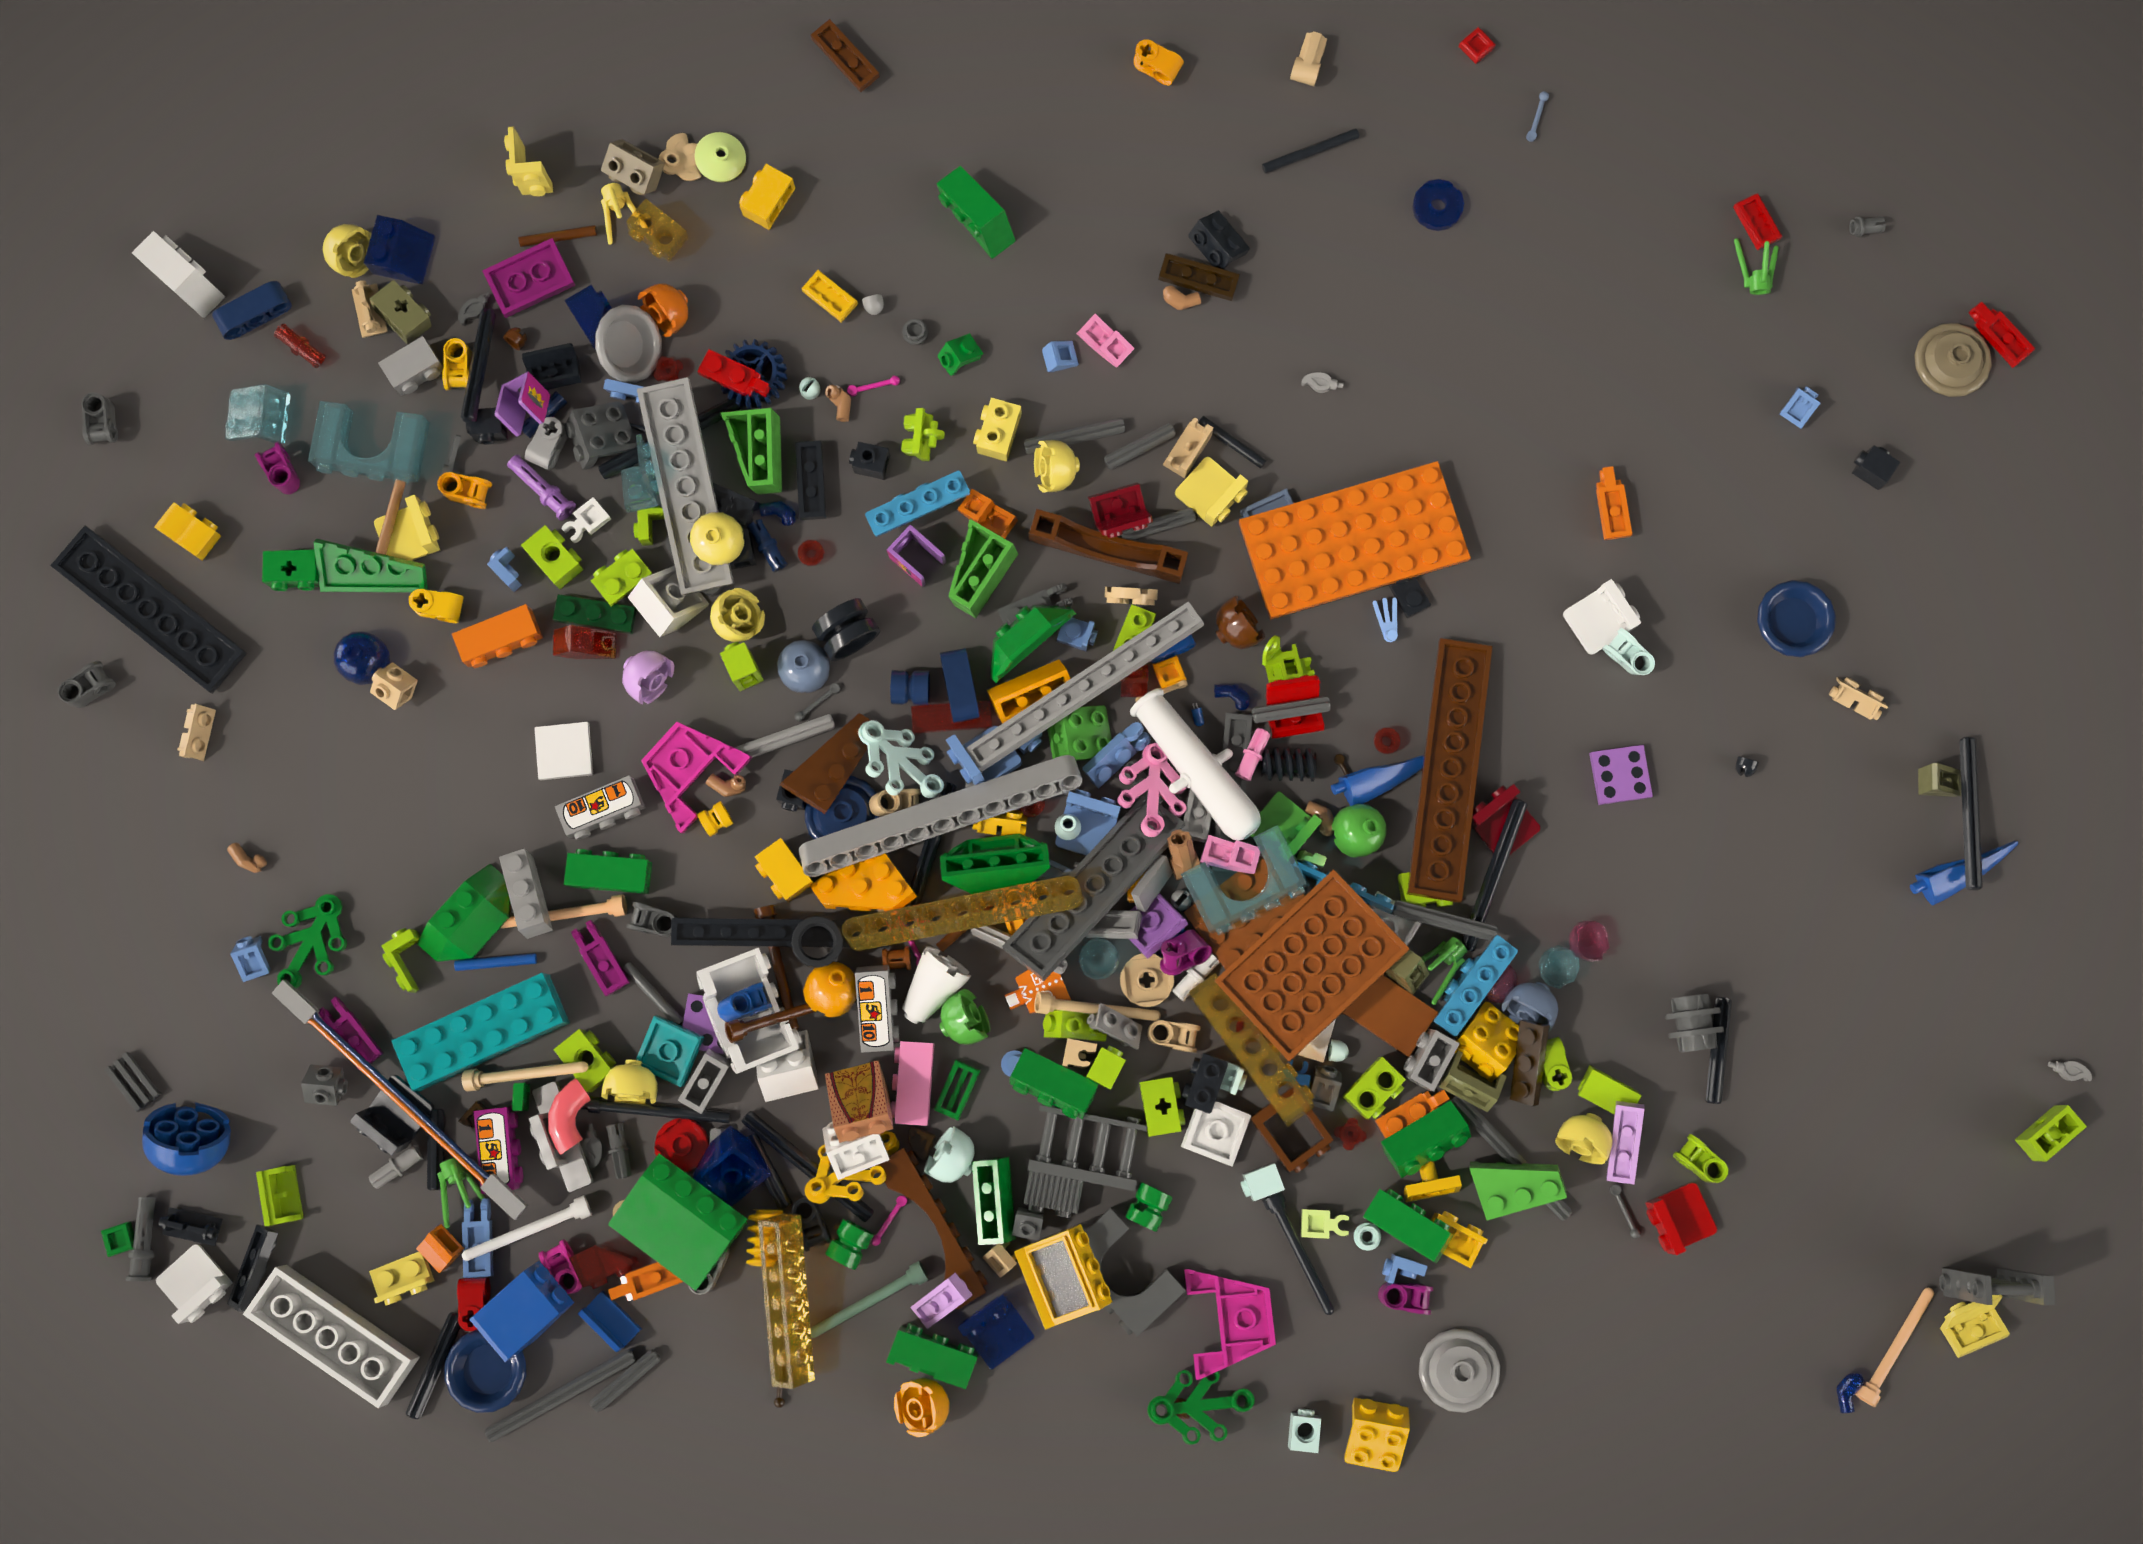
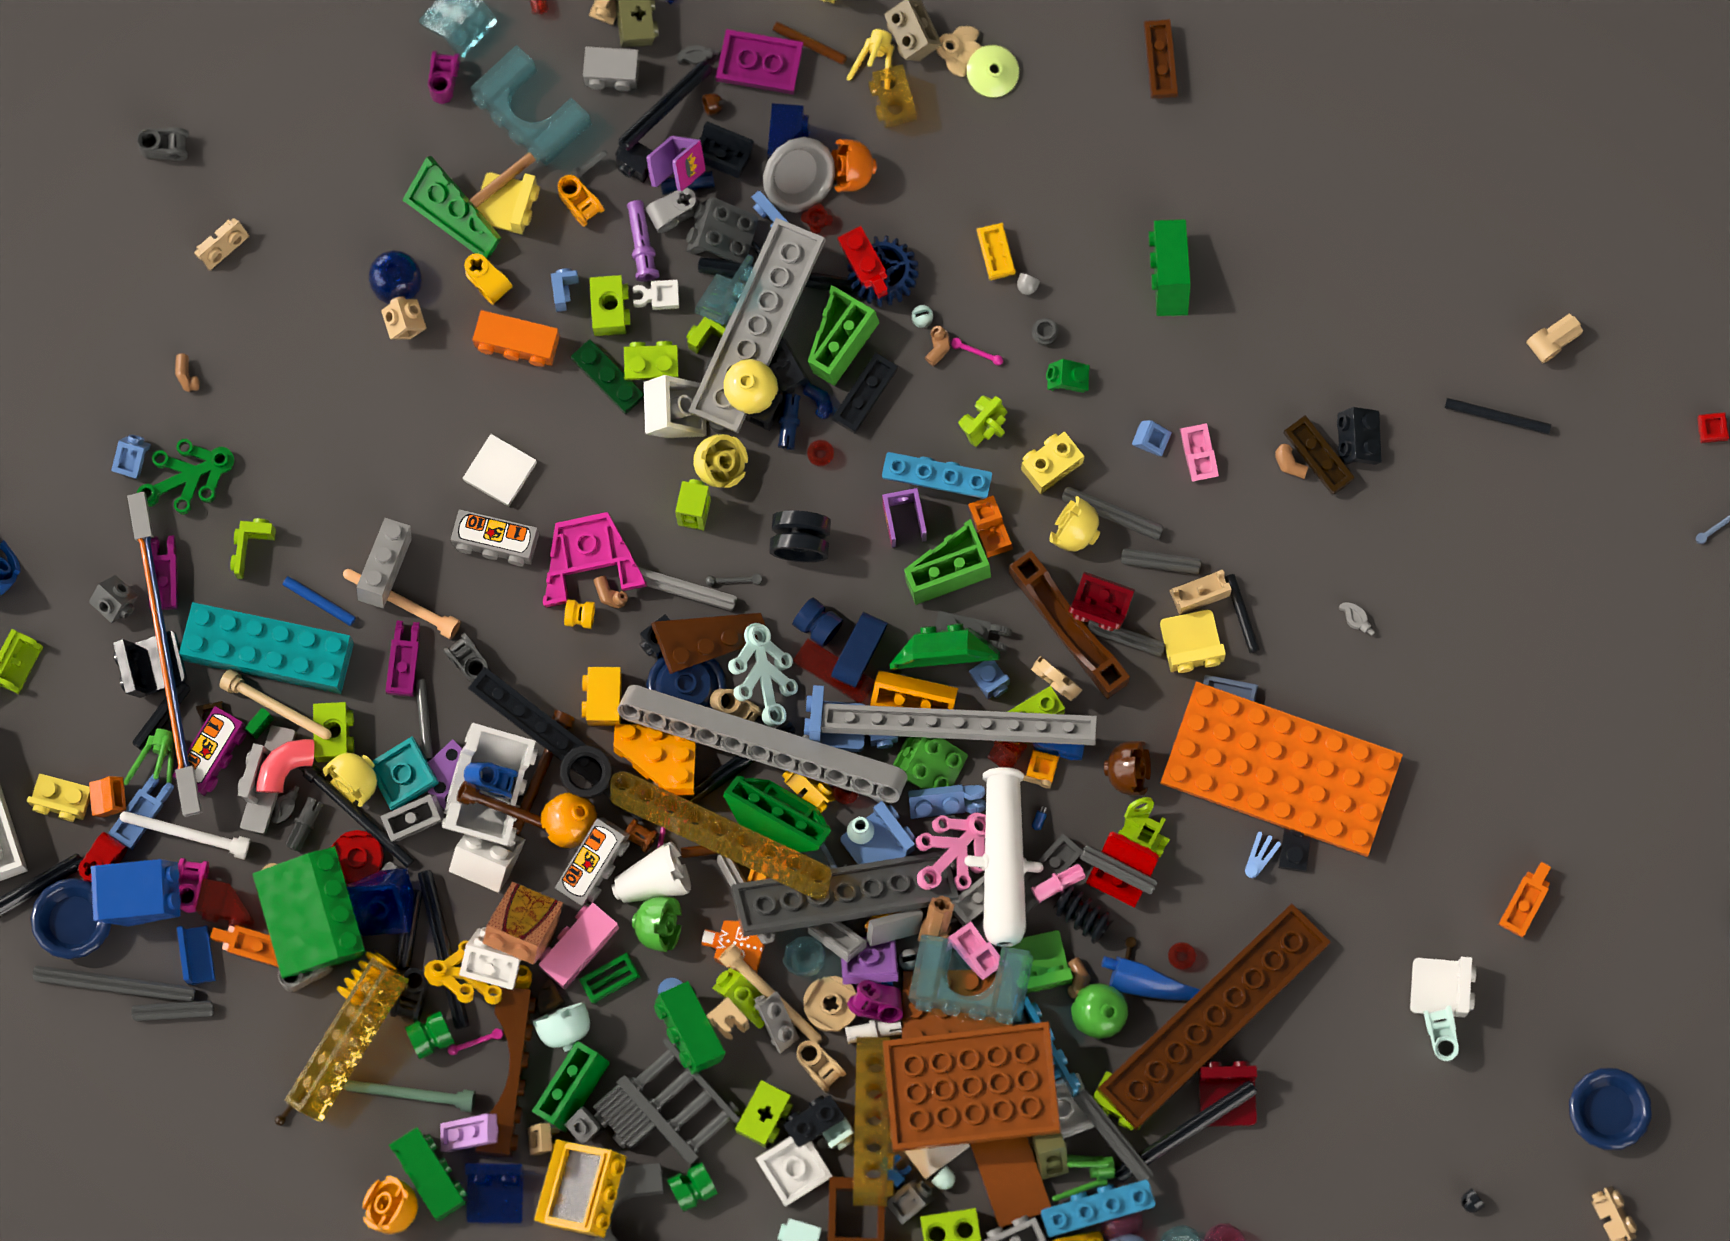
camera: 40 degrees right, 5 degrees down
black plate [50,525,247,694] -> none
yellow brick [154,502,221,561] -> none
green brick [262,550,320,591] -> none
light grey axle [369,1145,423,1189] -> none
green wedge [417,864,510,962] -> none
yellow piece [442,338,473,390] -> none
clear red slope [553,625,616,659] -> none
green brick [564,849,652,894] -> none
lavender cylinder [622,650,675,704] -> none
yellow brick [739,164,795,230] -> none
sand blue cylinder [777,640,830,693] -> none
black brick [849,441,891,480] -> none
lime brick [1086,1045,1126,1090] -> none
light orange piece [1133,39,1184,86] -> none
clear blue arm [1214,684,1251,710] -> none
yellowish green tile [1296,850,1327,869] -> none
clear blue tile [1412,179,1464,231] -> none
medium lavender tile [1589,745,1653,805] -> none

